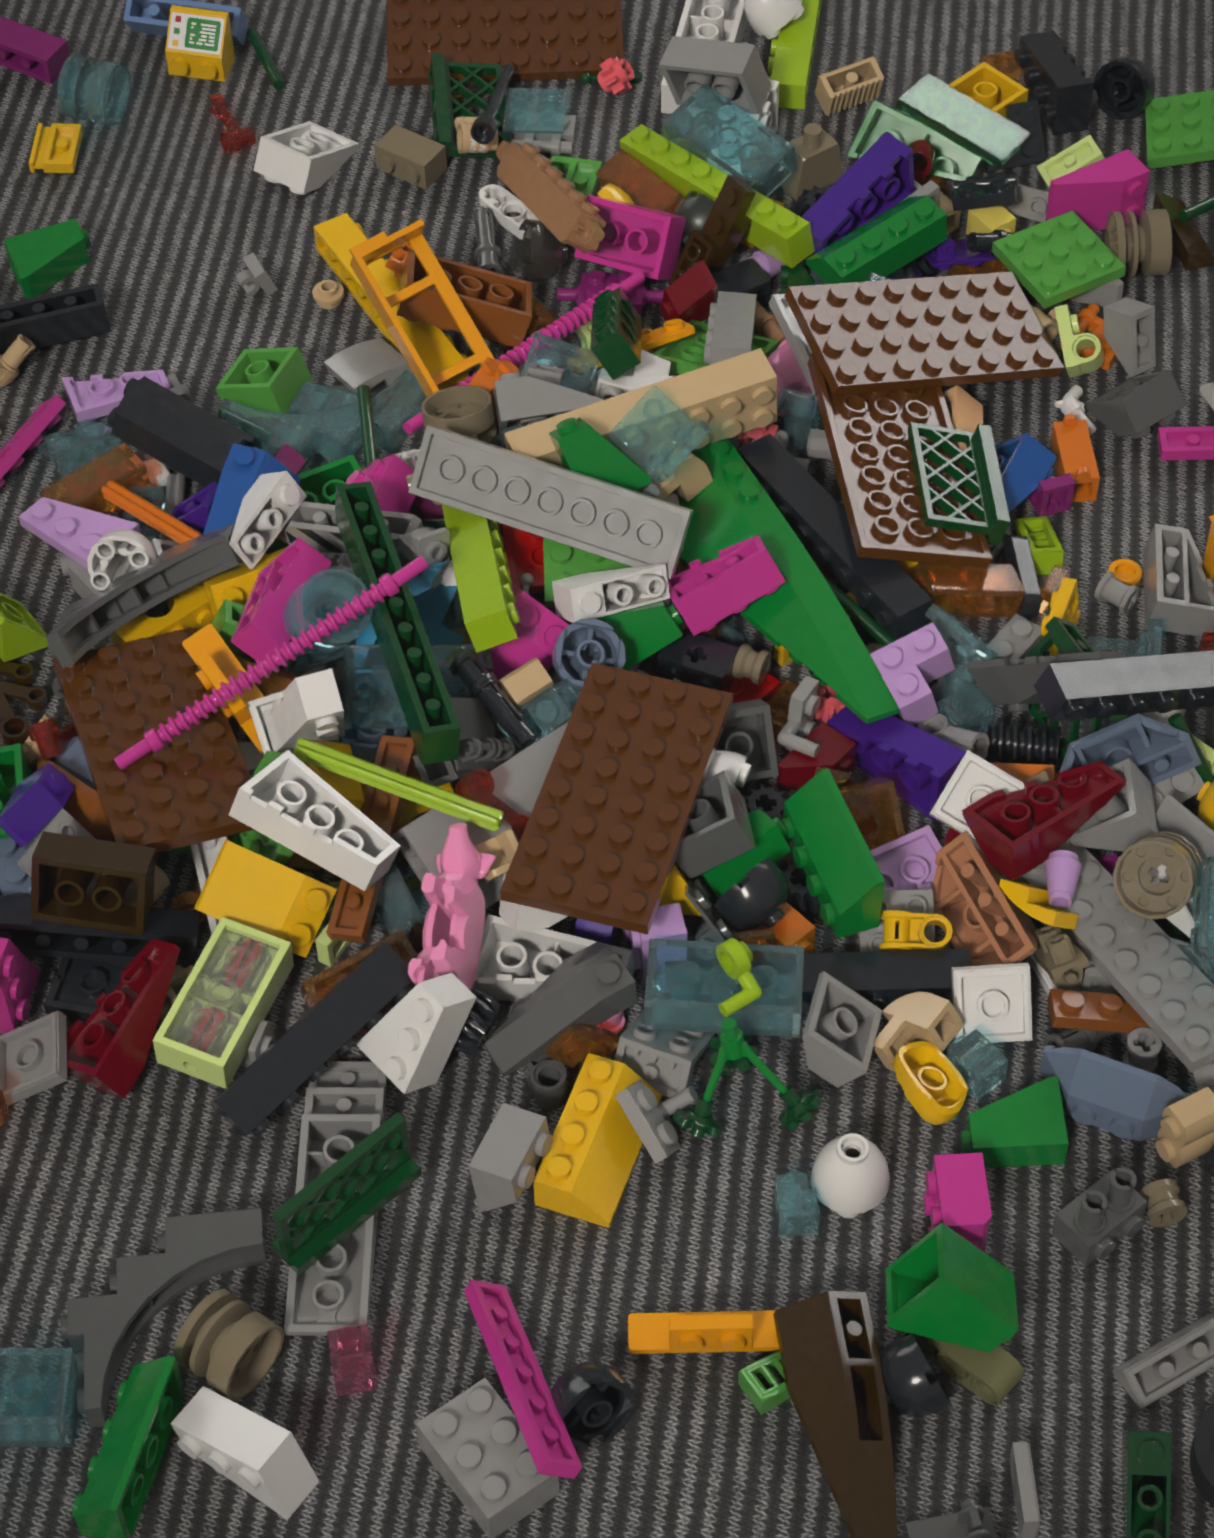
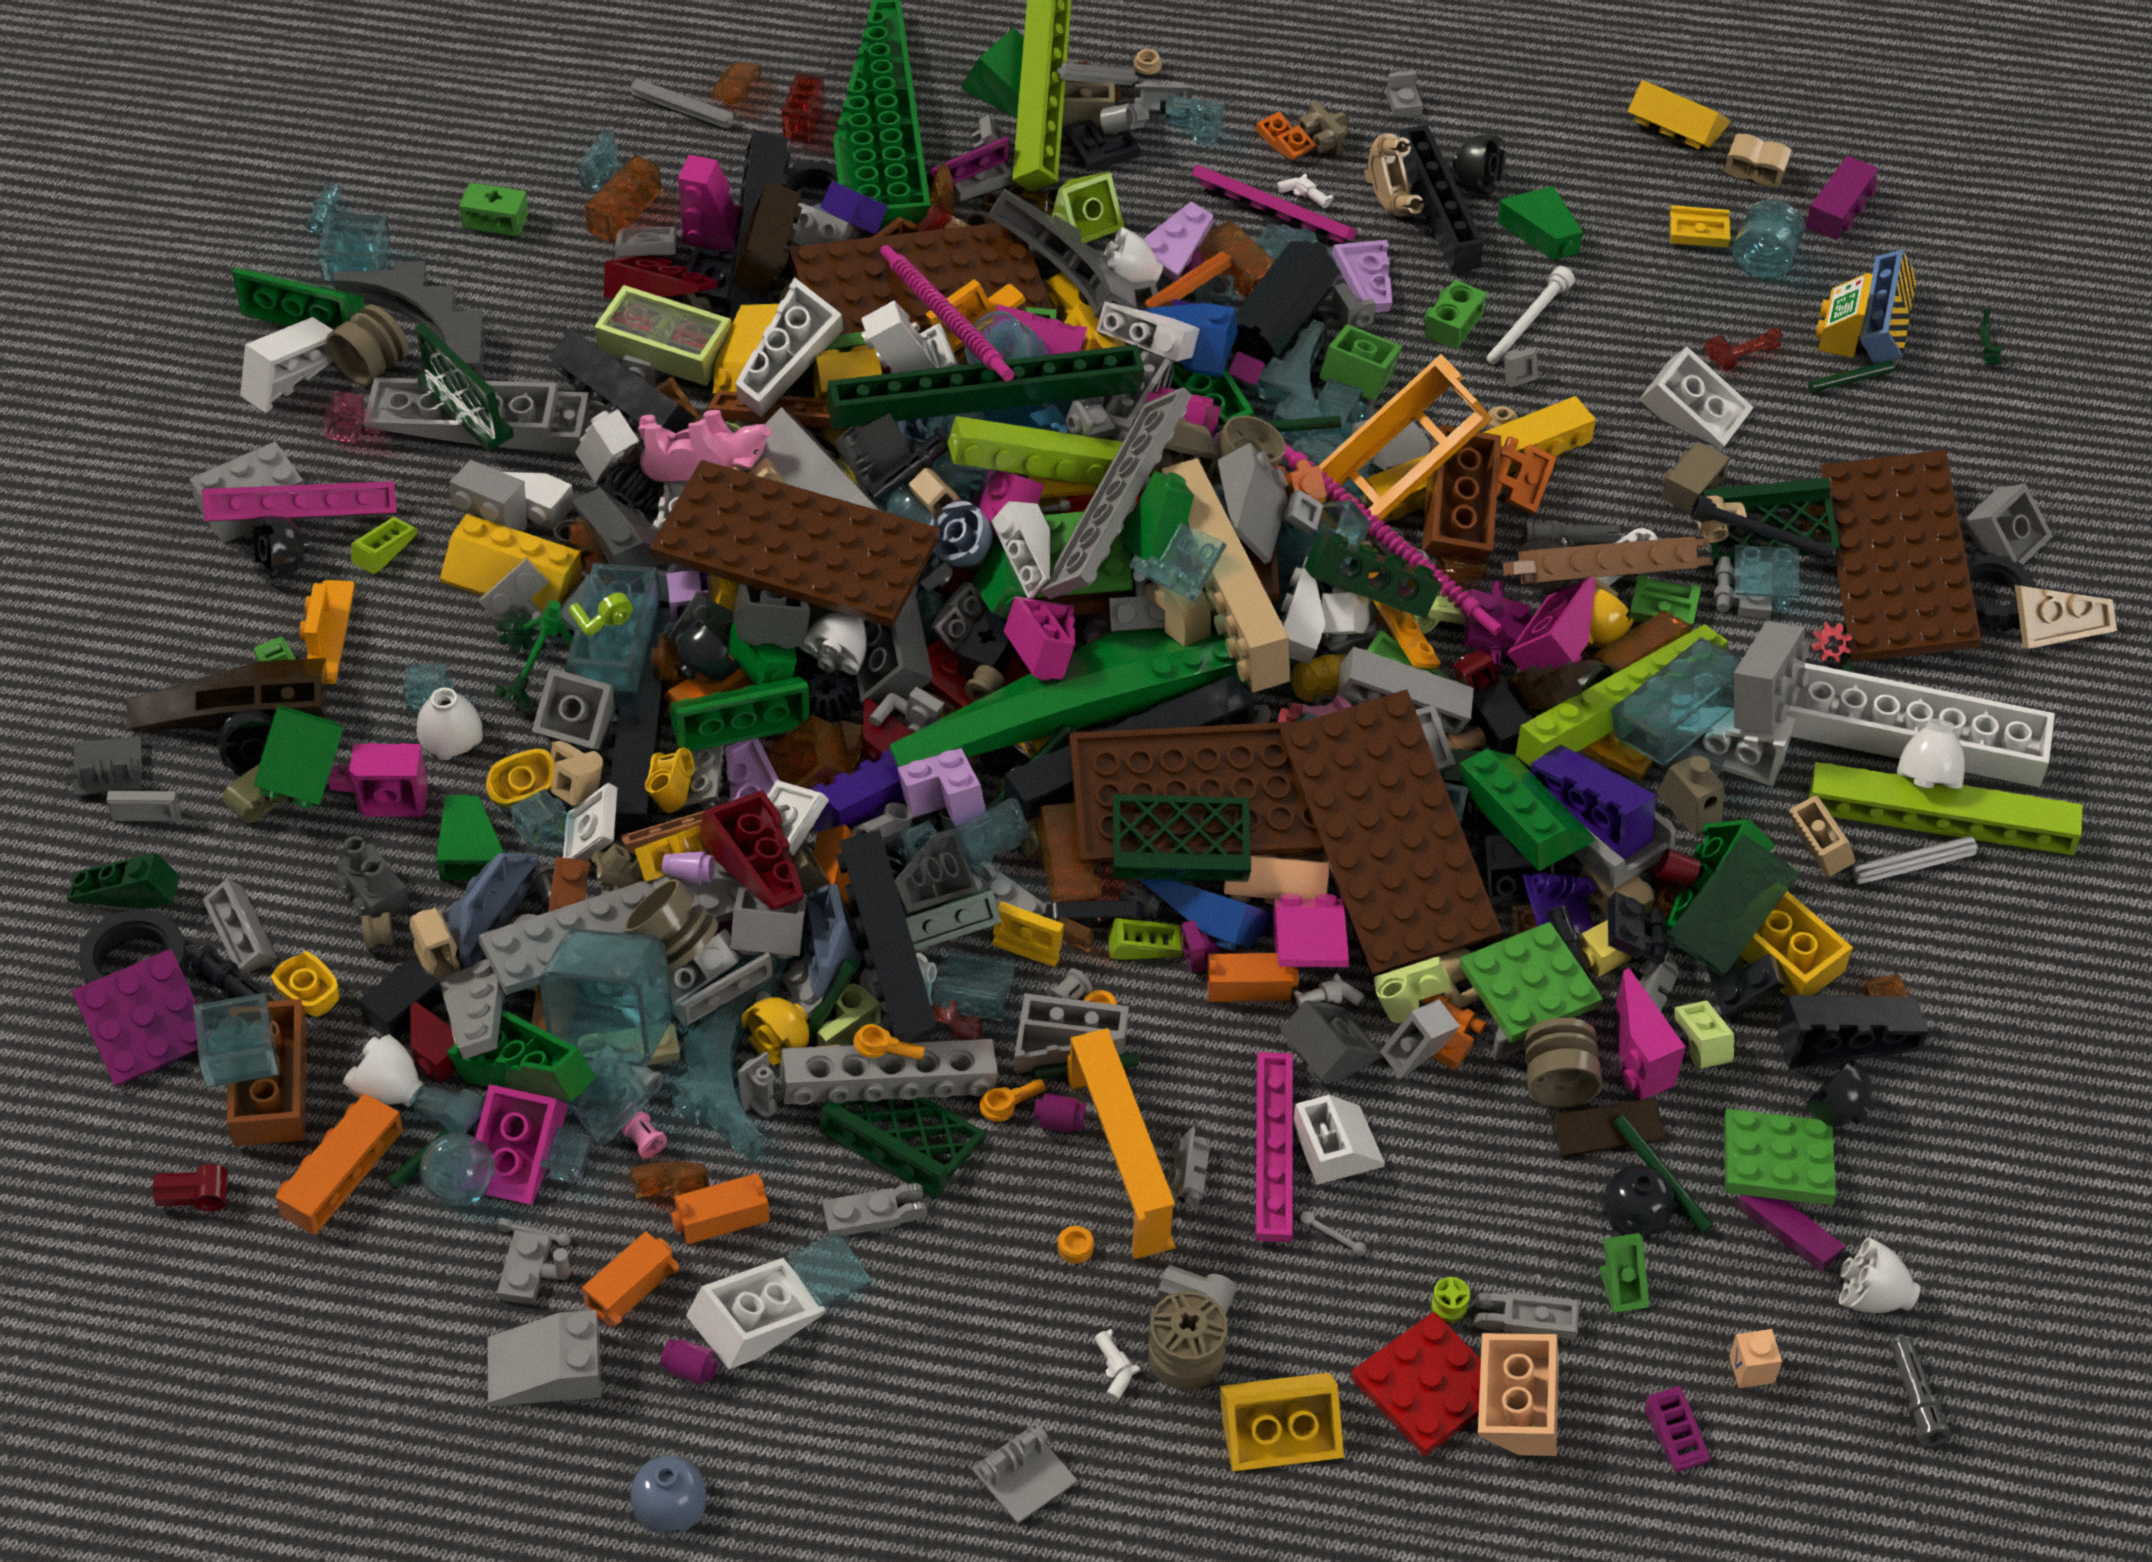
camera: 90 degrees right, 0 degrees up
lime axle [294,738,504,832] -> none
clear red brick [455,769,529,840] -> none
none -> lime slope [351,517,418,574]
none -> white slope [503,472,573,530]
none -> dark pink slope [1272,894,1349,967]
none -> bright green brick [1423,279,1487,350]
none -> white piece [1487,266,1575,364]
none -> light grey axle [1851,836,1978,884]

